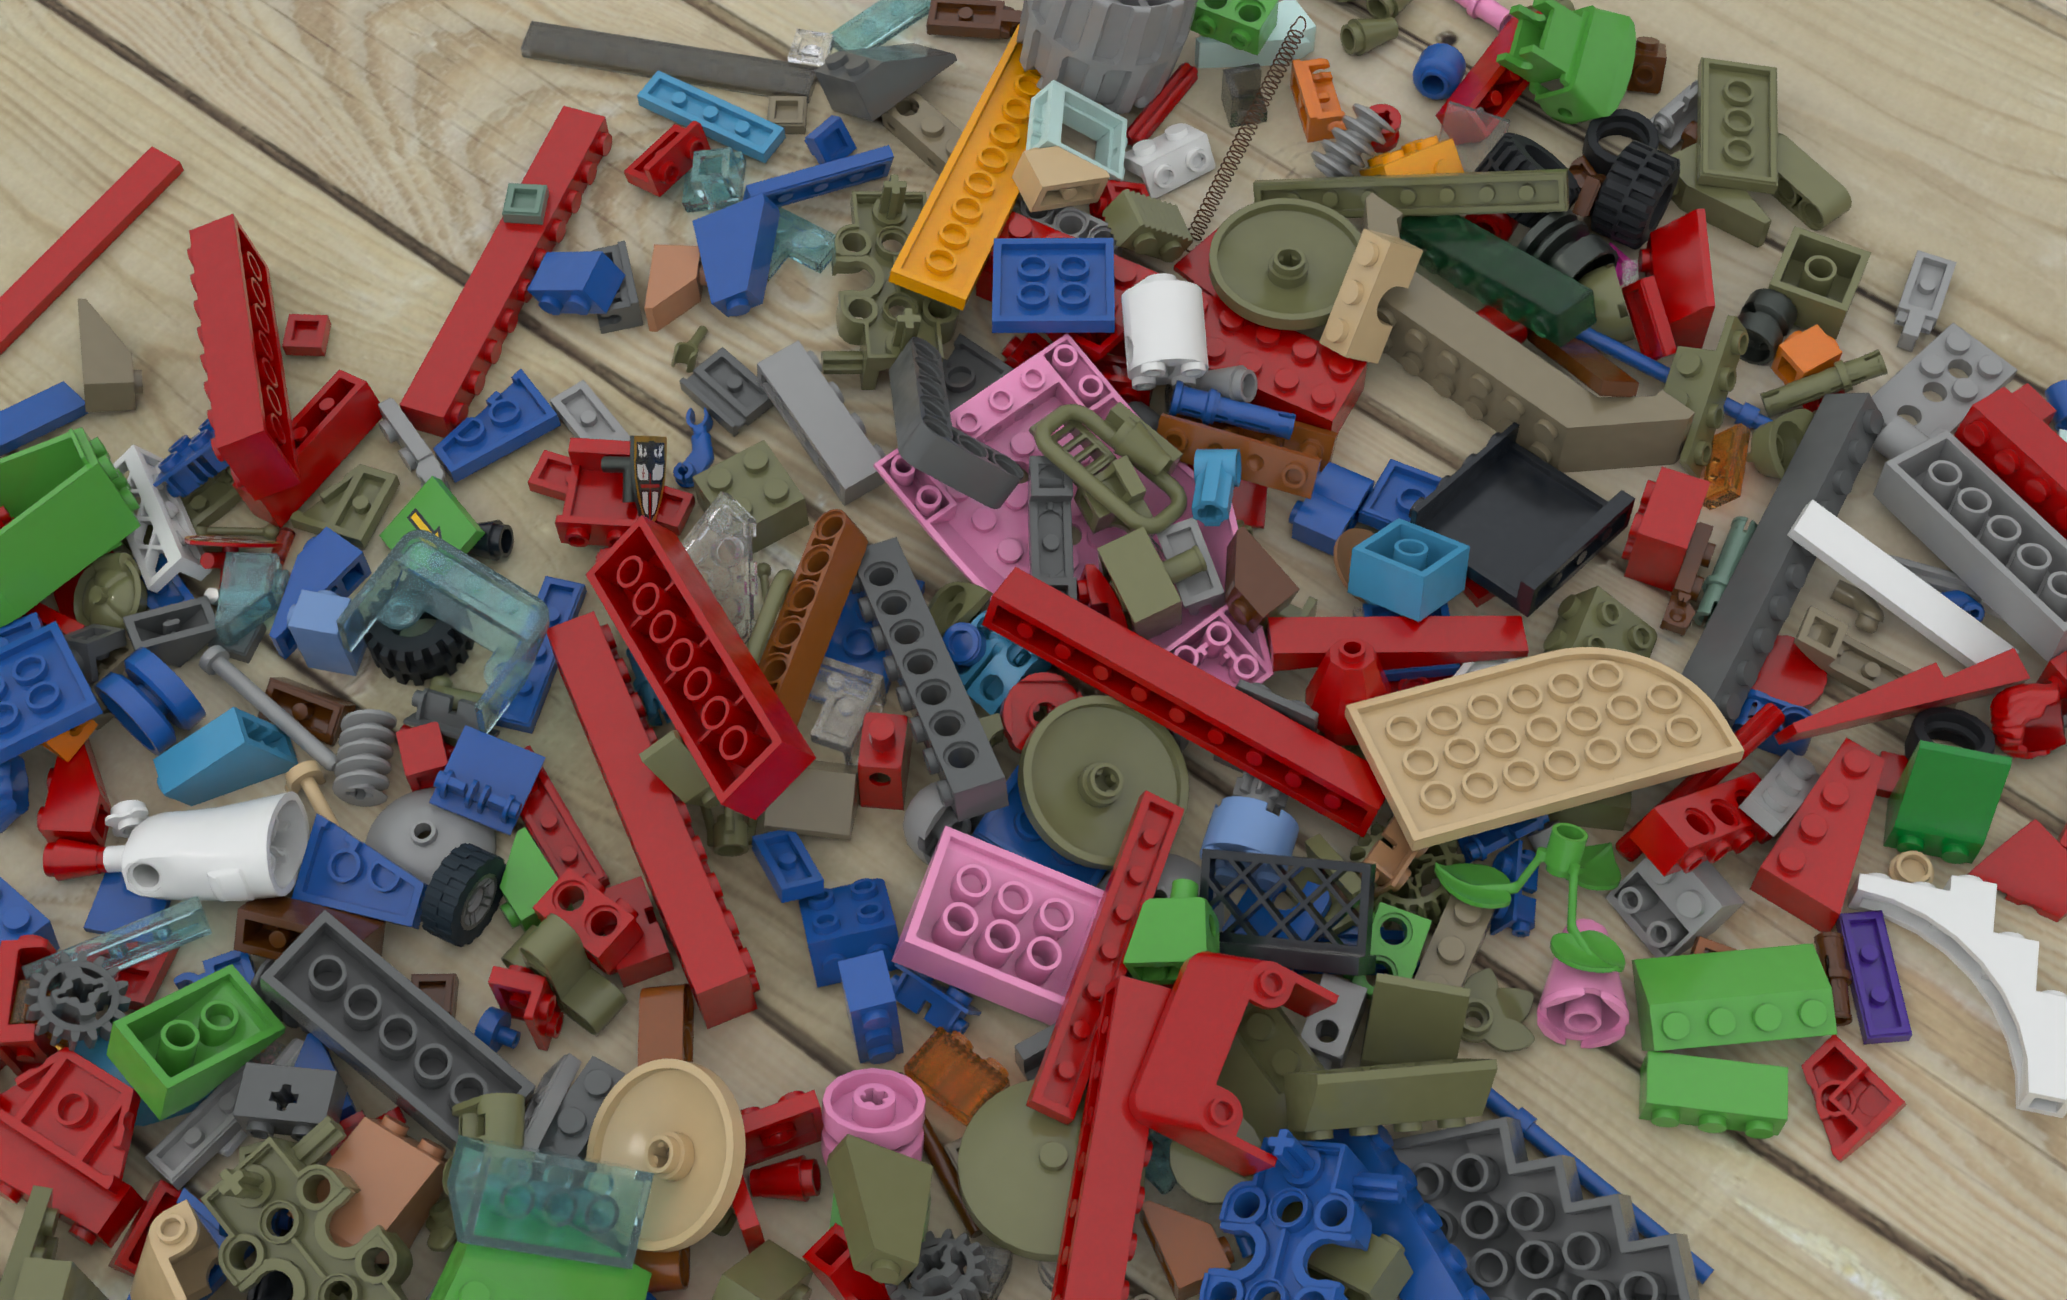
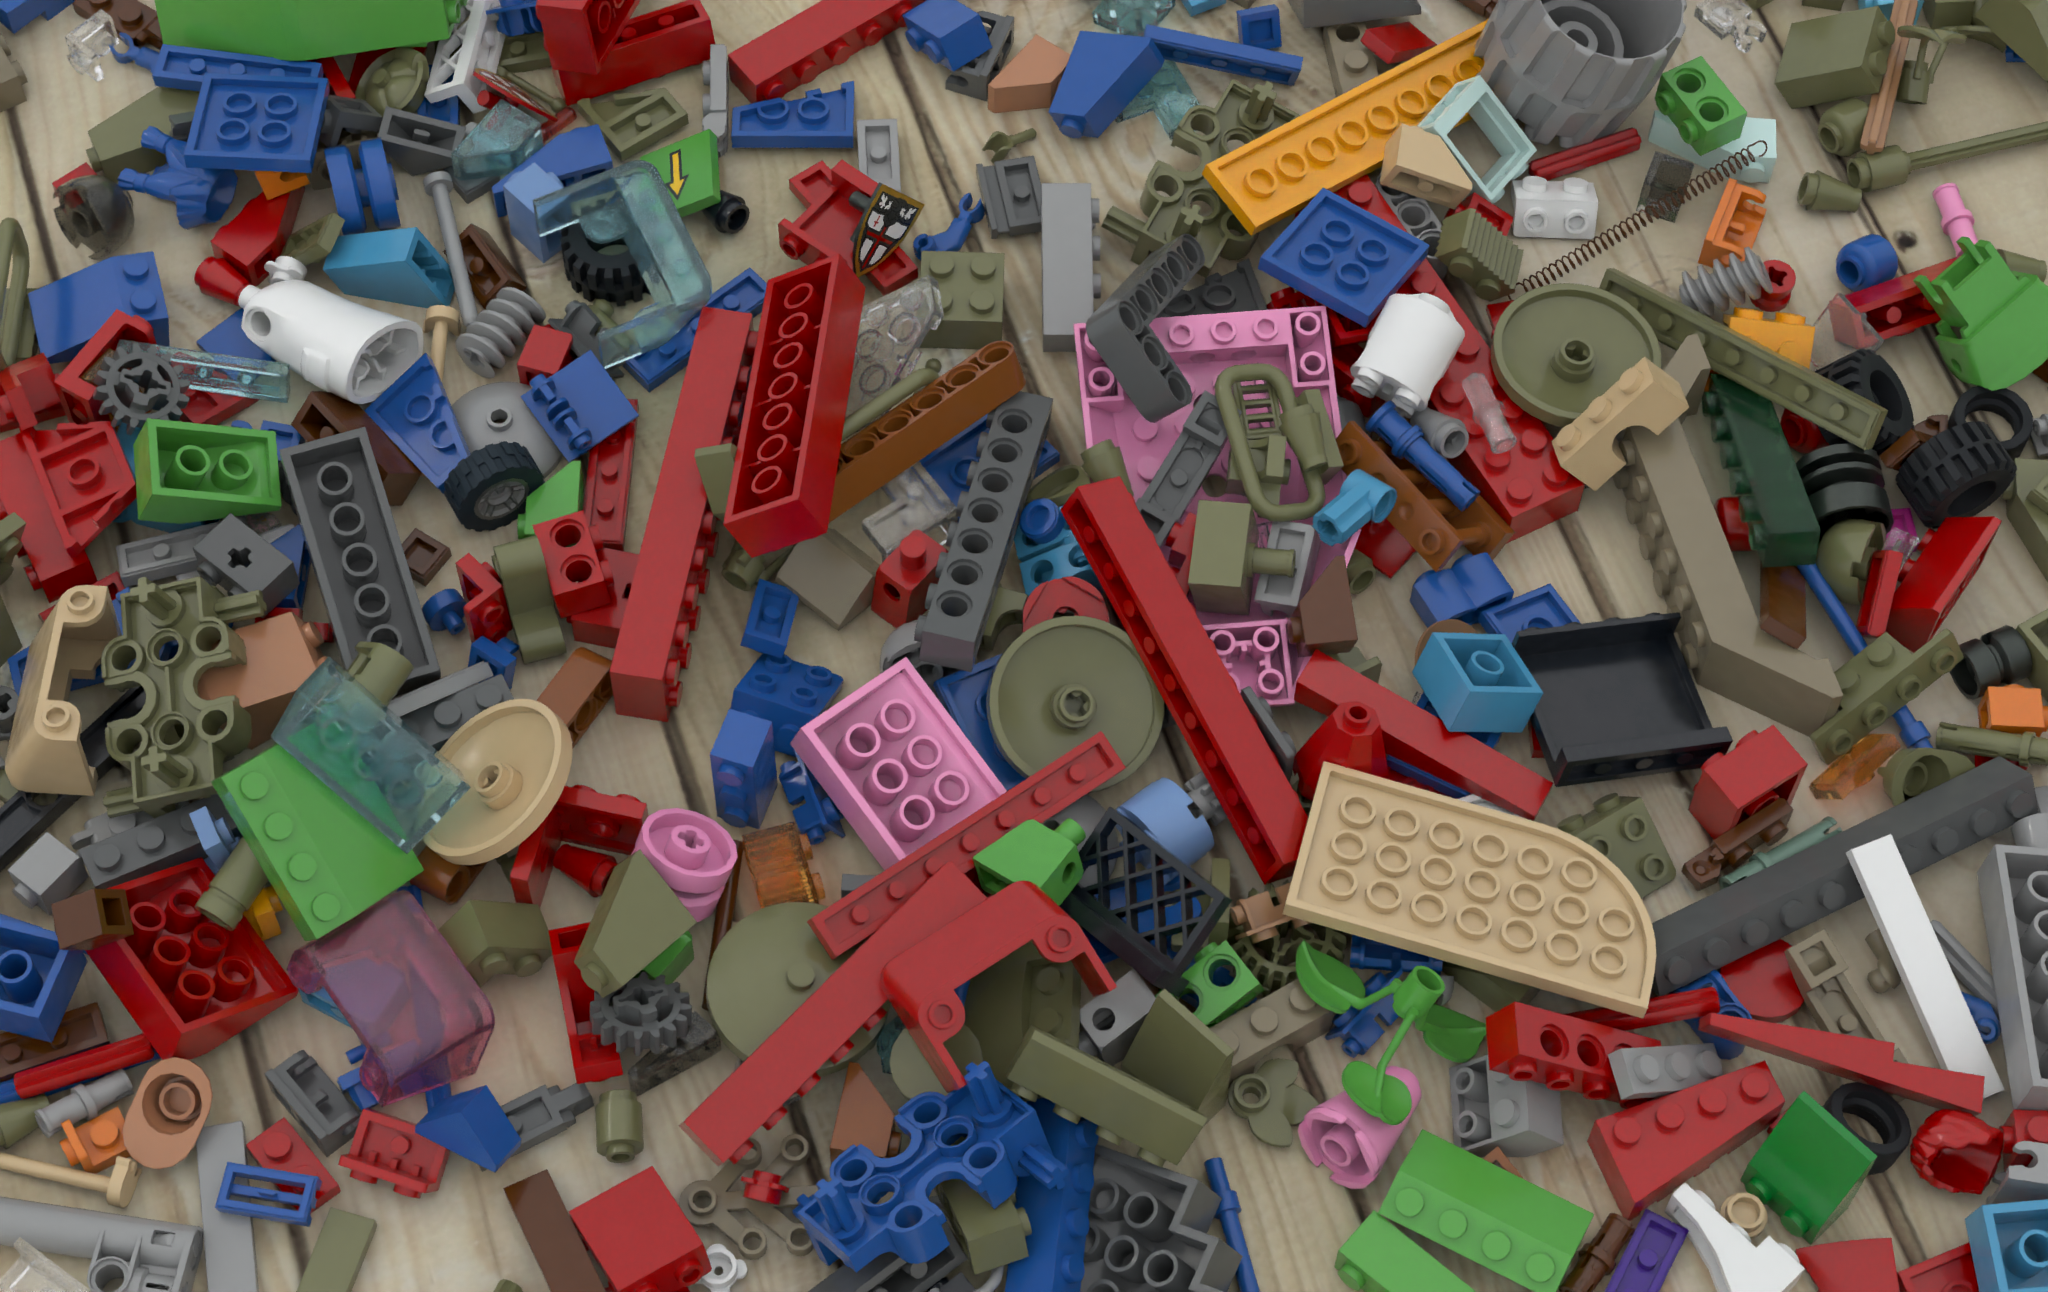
camera: 30 degrees right, 0 degrees up
none -> olive plate [280,212,345,266]
none -> blue tile [468,635,519,689]
none -> olive cone [1080,439,1134,496]
none -> red tile [1360,22,1437,64]
none -> clear axle [1462,372,1517,454]

